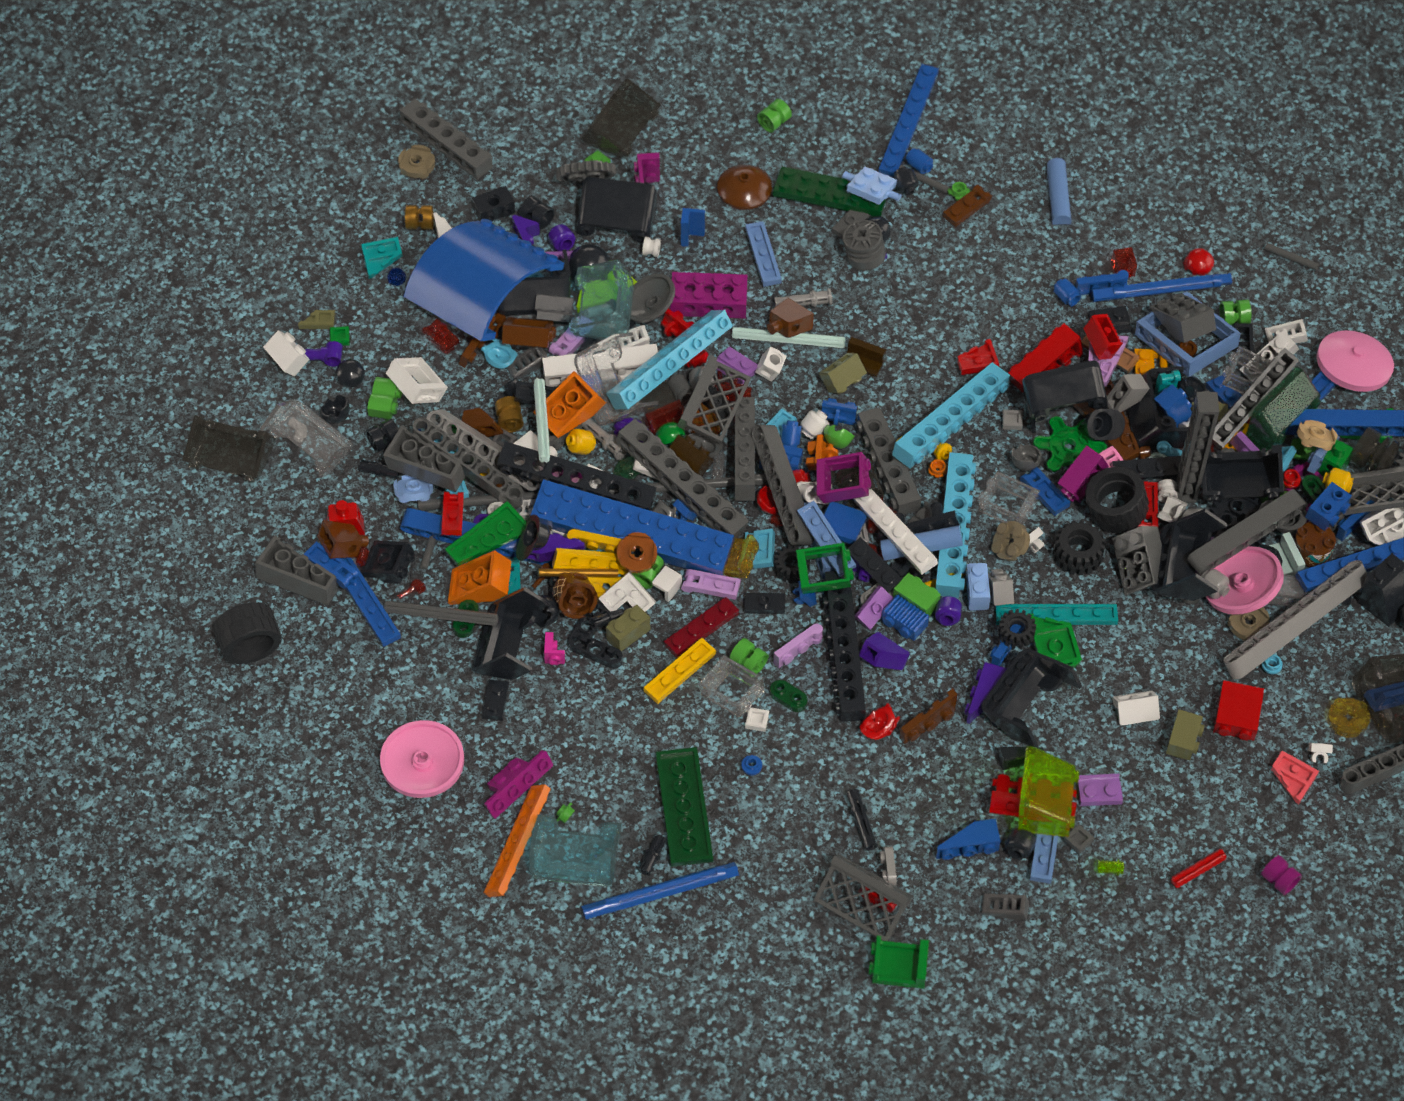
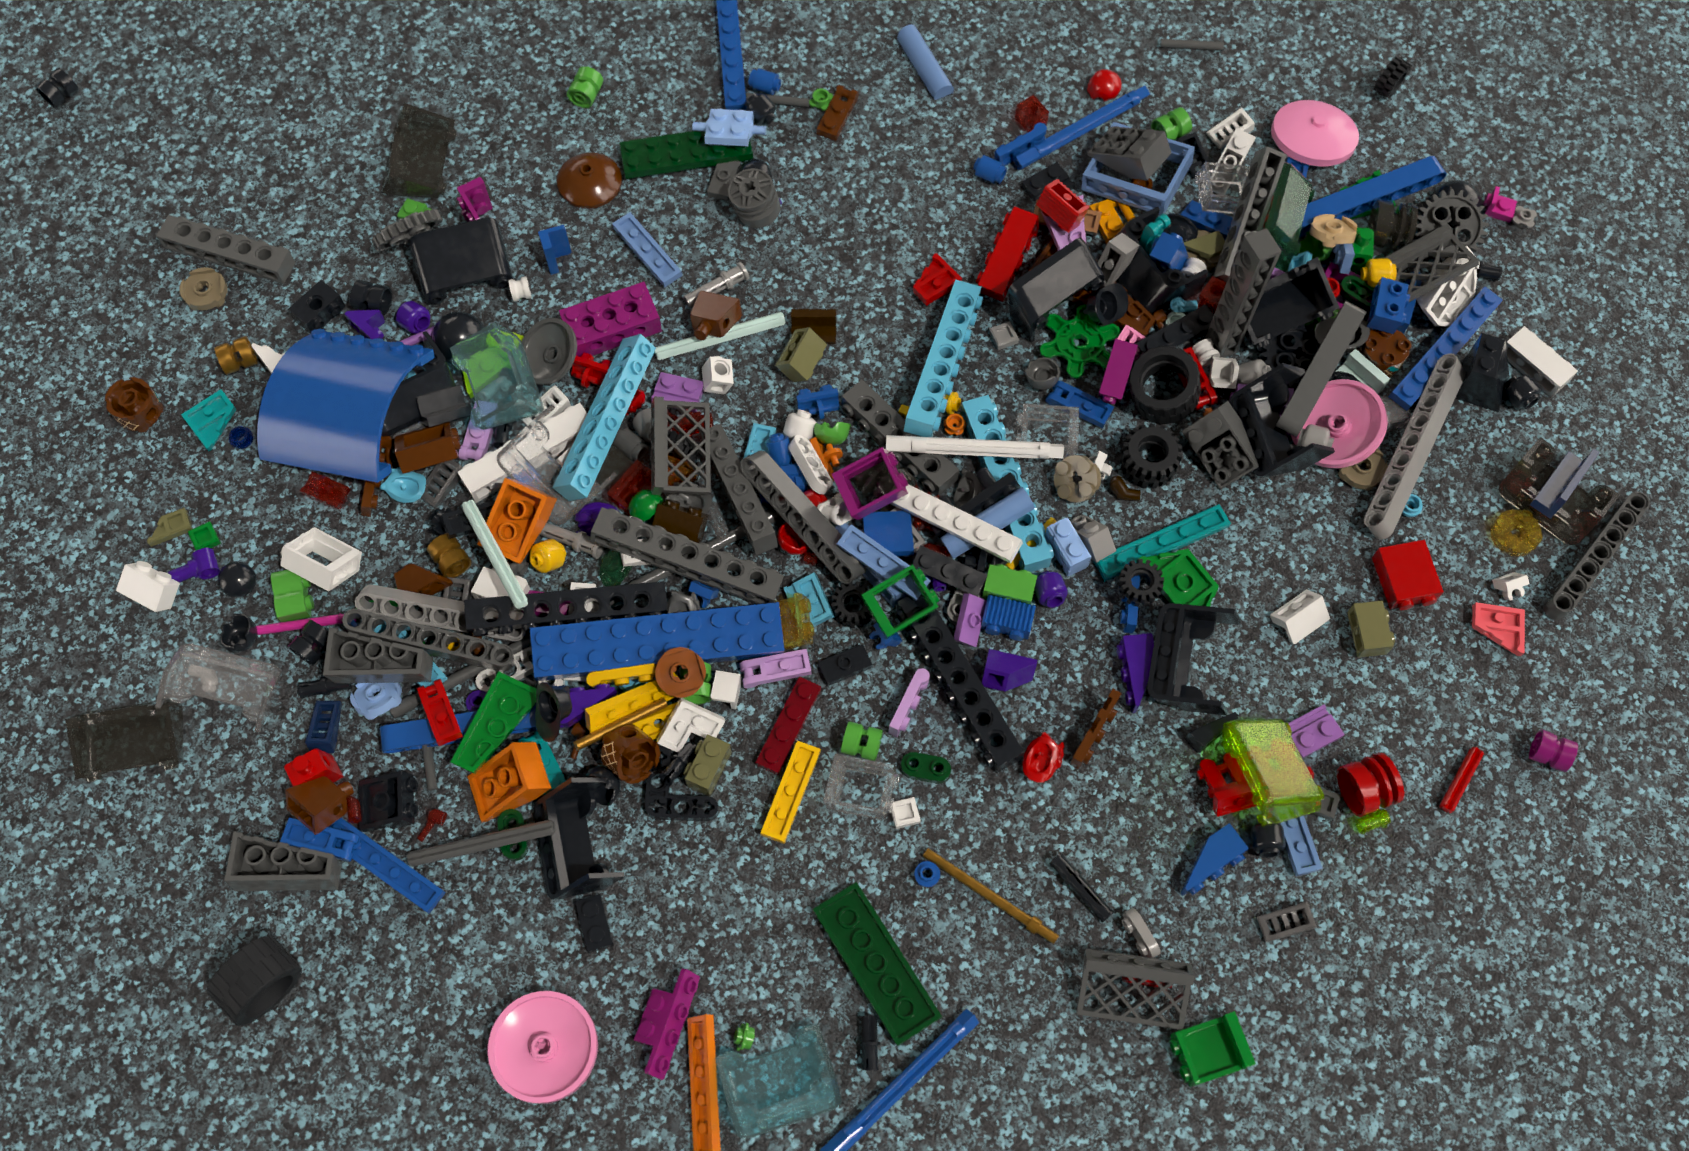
camera: 25 degrees left, 10 degrees up
dark pink bracket [544,632,565,665] -> none
none -> reddish brown brick [105,377,164,433]
none -> dark pink bar [256,613,357,635]
none -> dark blue slope [305,701,342,753]
none -> white beam [788,435,833,494]
none -> white piece [886,435,1064,459]
none -> pearl gold bar [923,848,1059,944]
none -> dark brown arm [1109,475,1141,501]
none -> red wheel [1336,752,1404,817]

